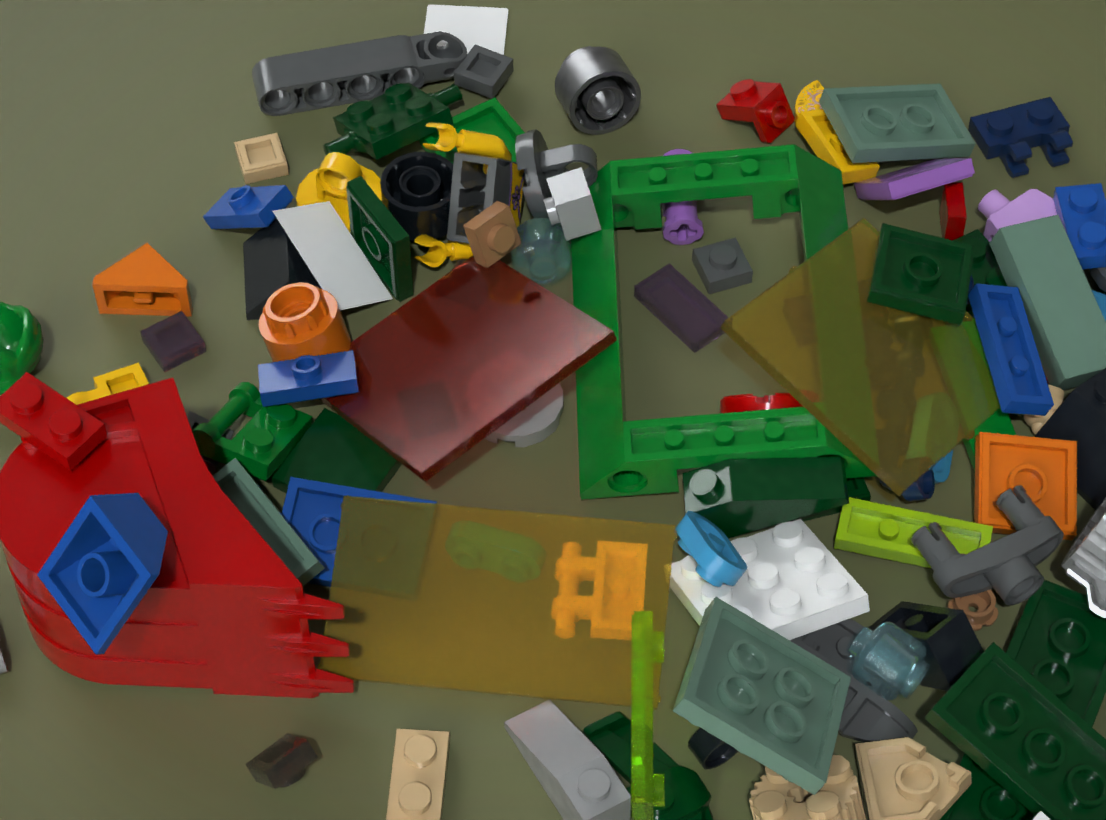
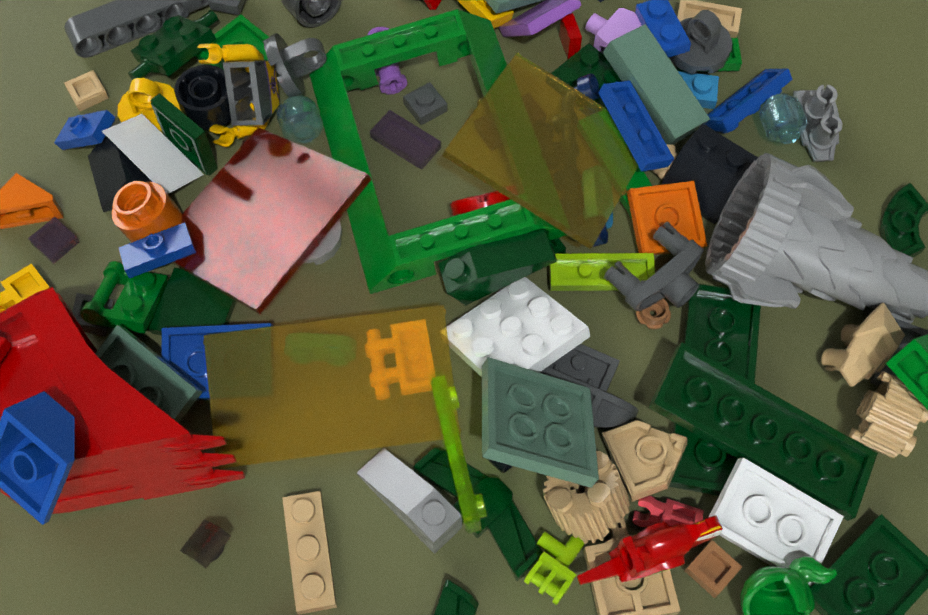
camera: 15 degrees left, 10 degrees up
medium nougat plate [463,201,522,268] -> none
light grey plate [543,167,602,241] -> none
dark azure plate [675,511,747,587] -> none
clear light blue head [848,622,931,701] -> none
dark green tile [867,223,975,325] -> none
black slope [867,601,984,691] -> none

